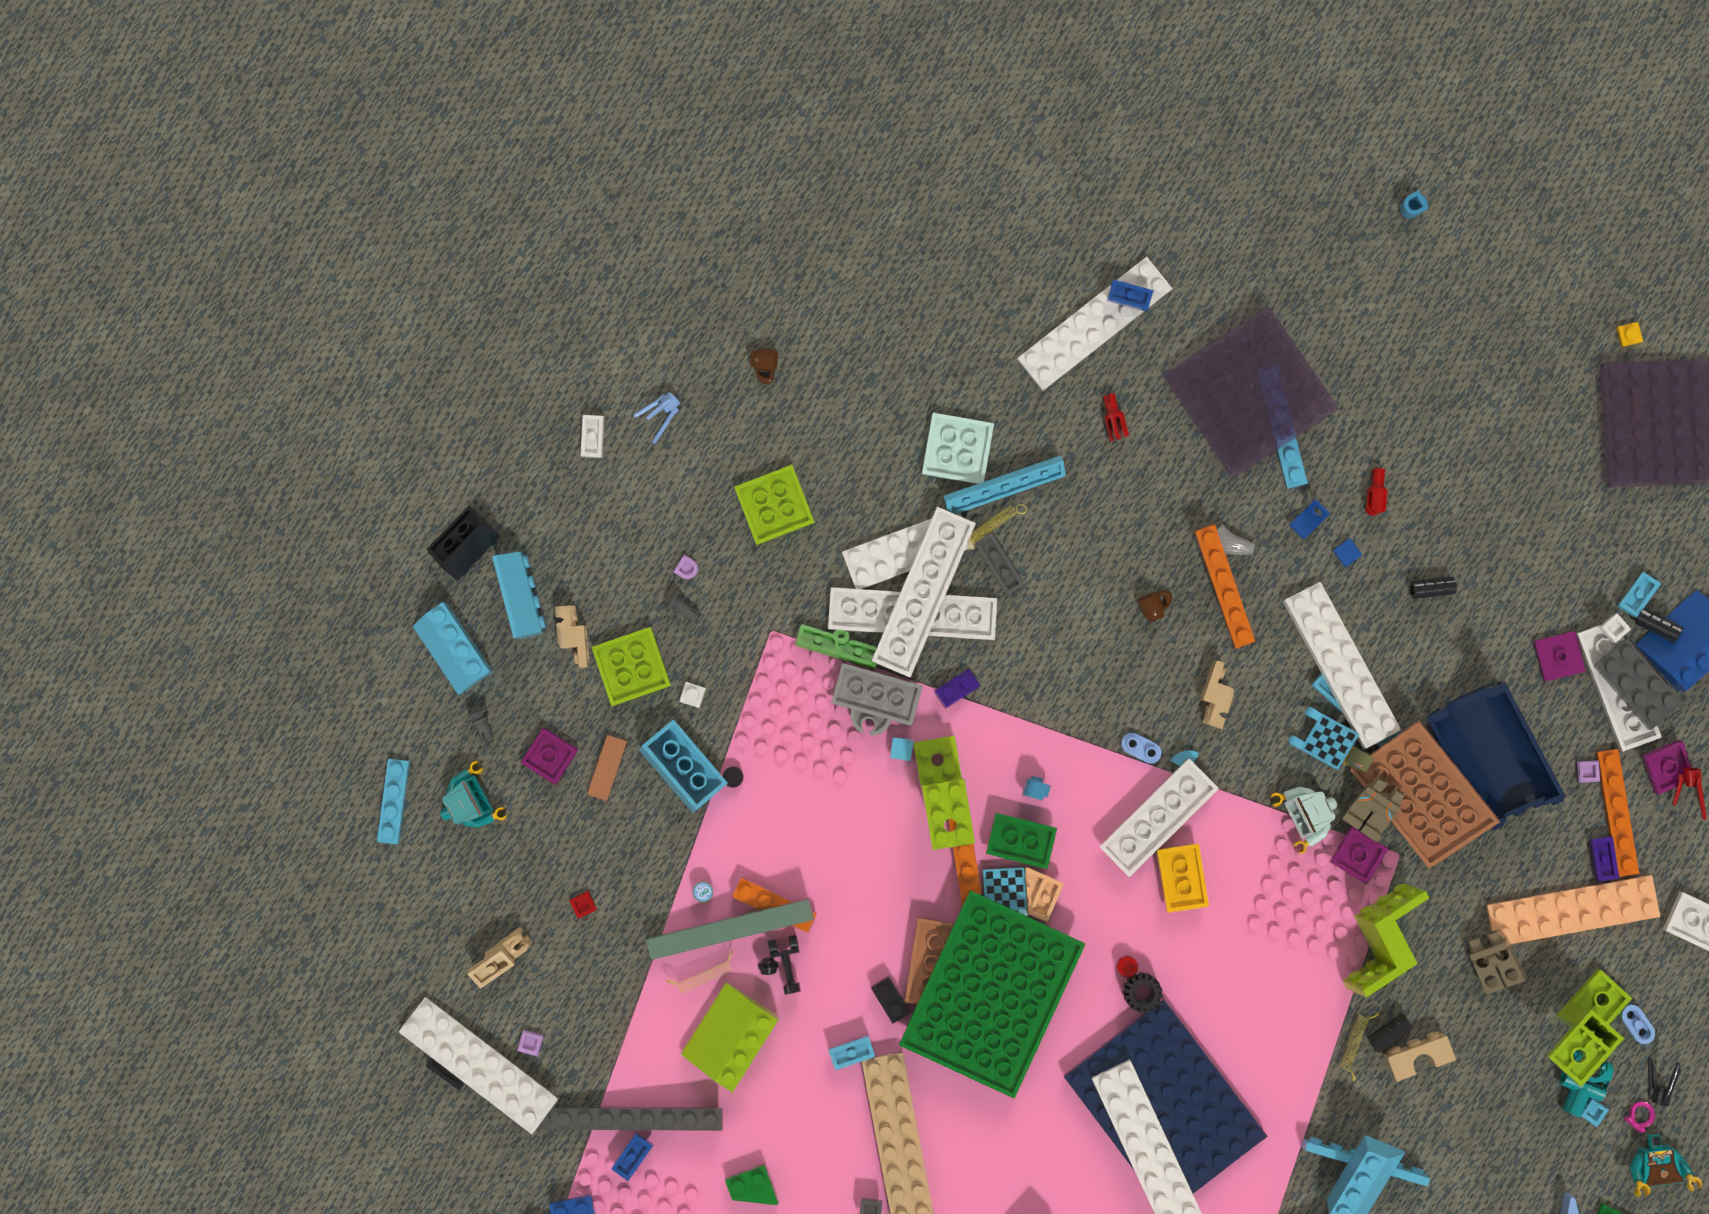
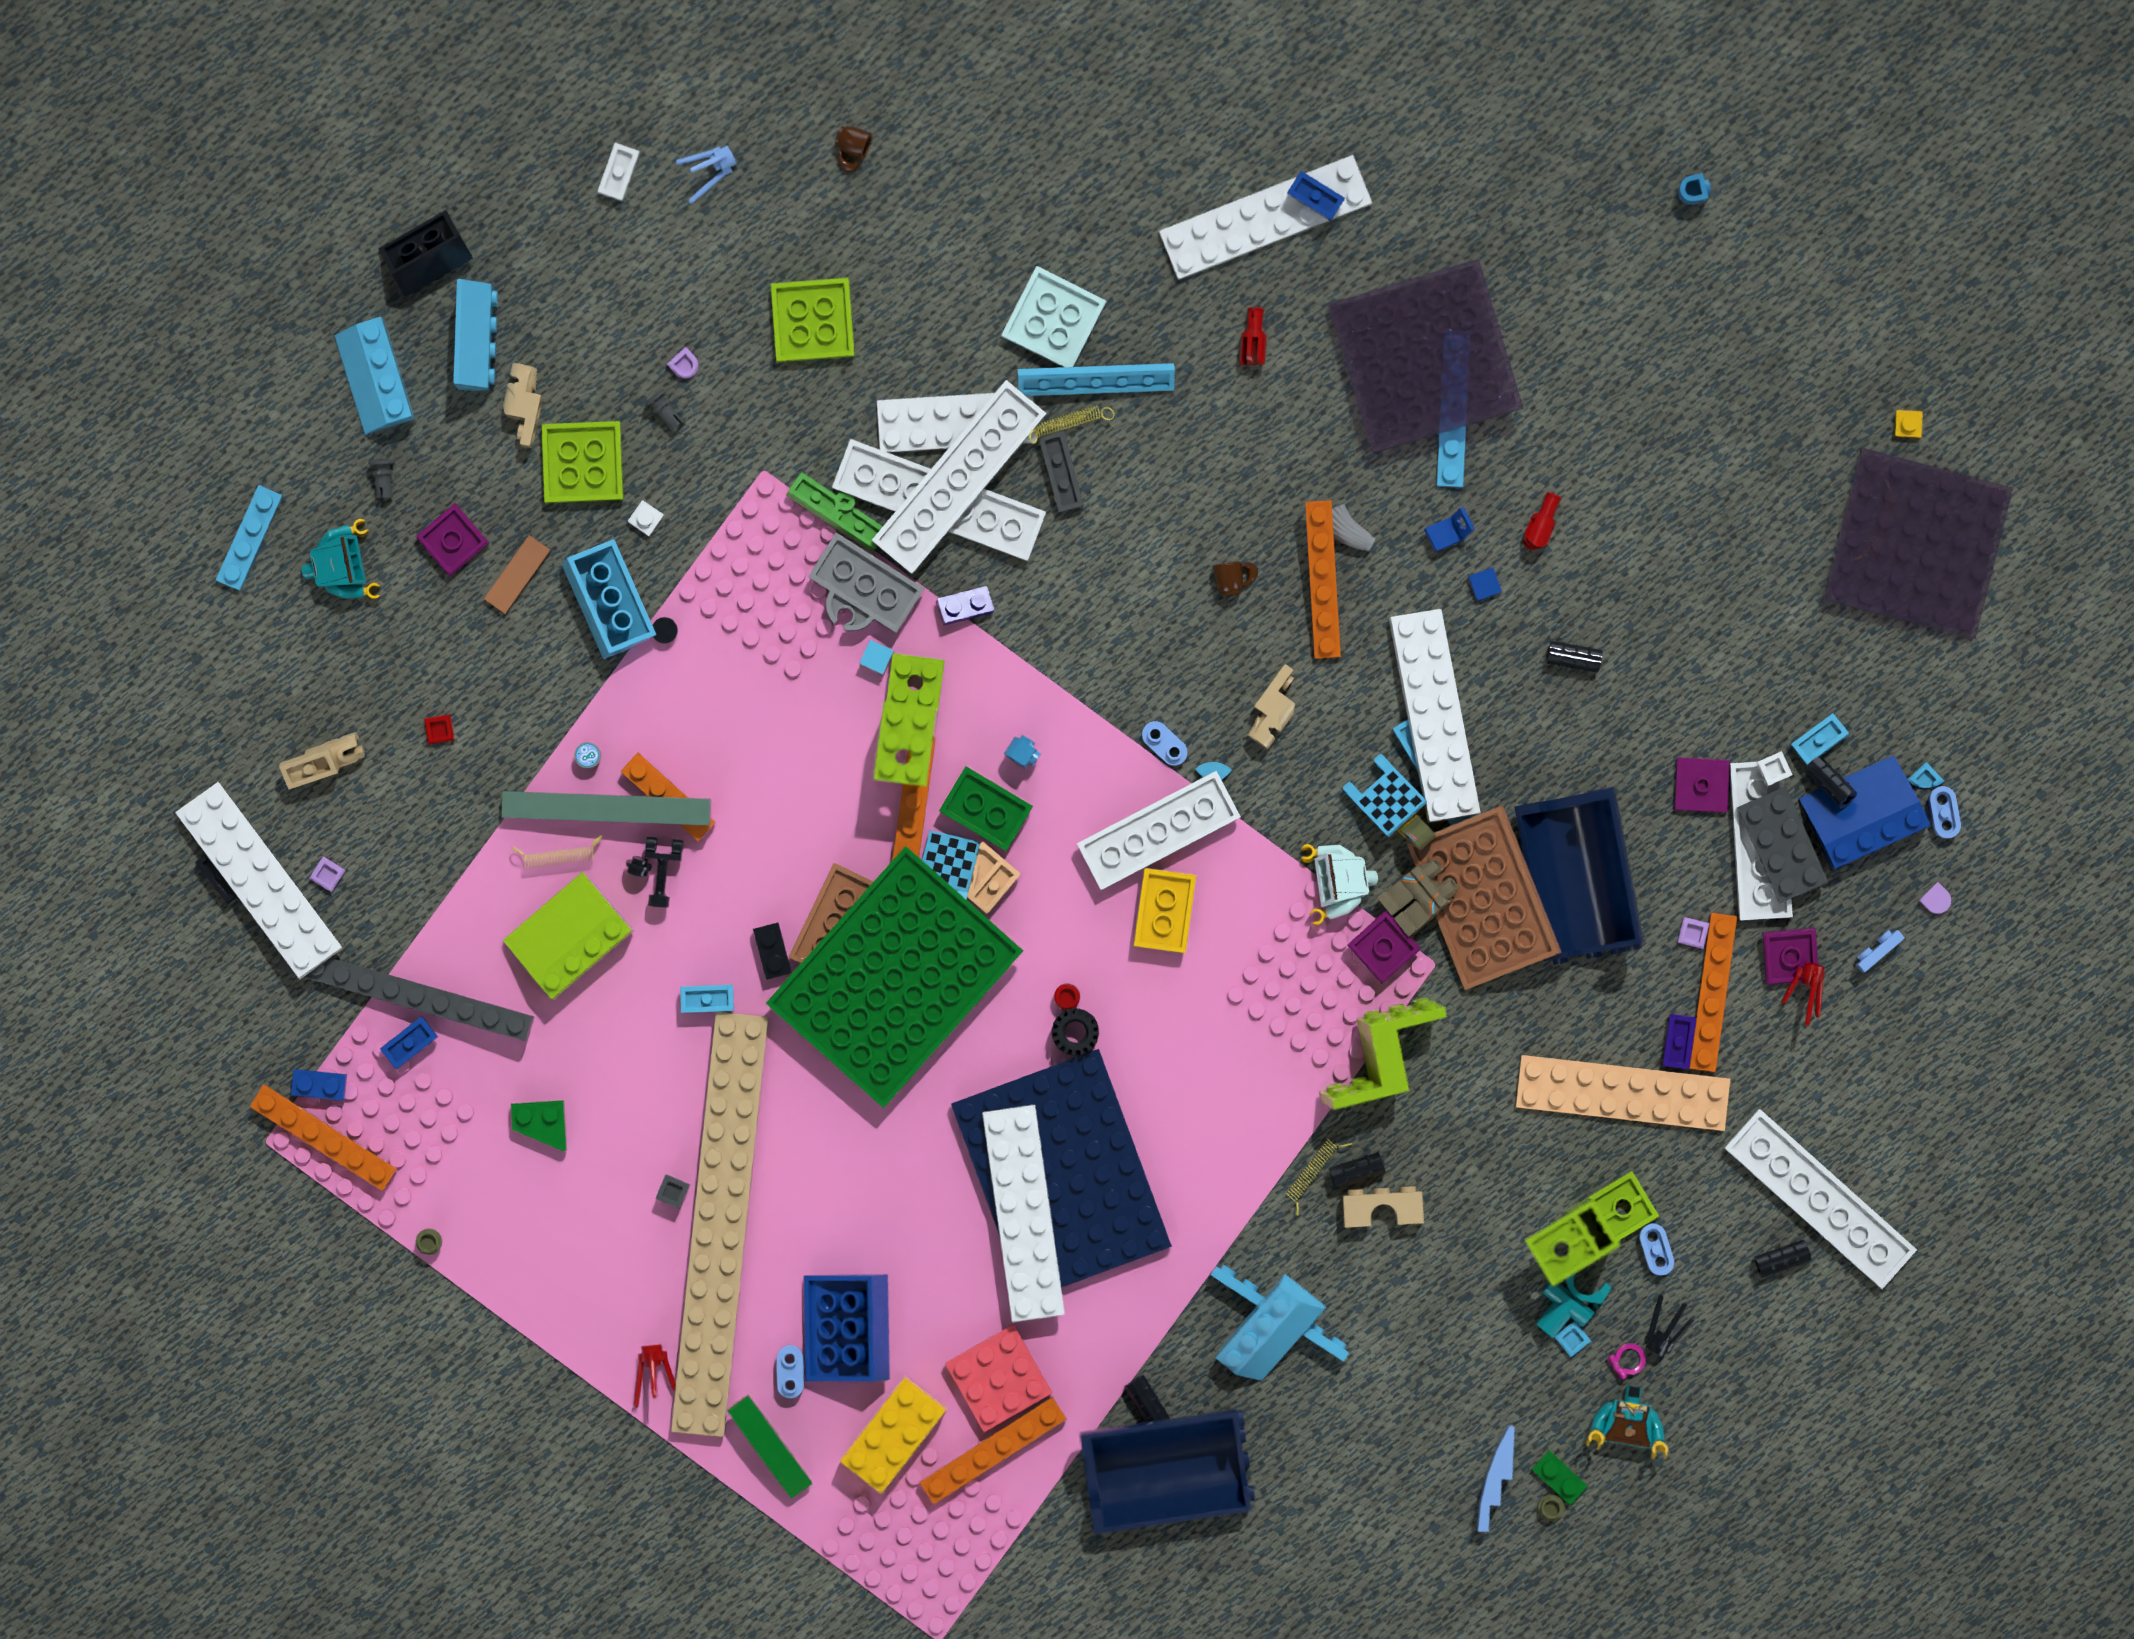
camera: 15 degrees right, 0 degrees up
dark tan hips [1469,929,1527,995] -> none

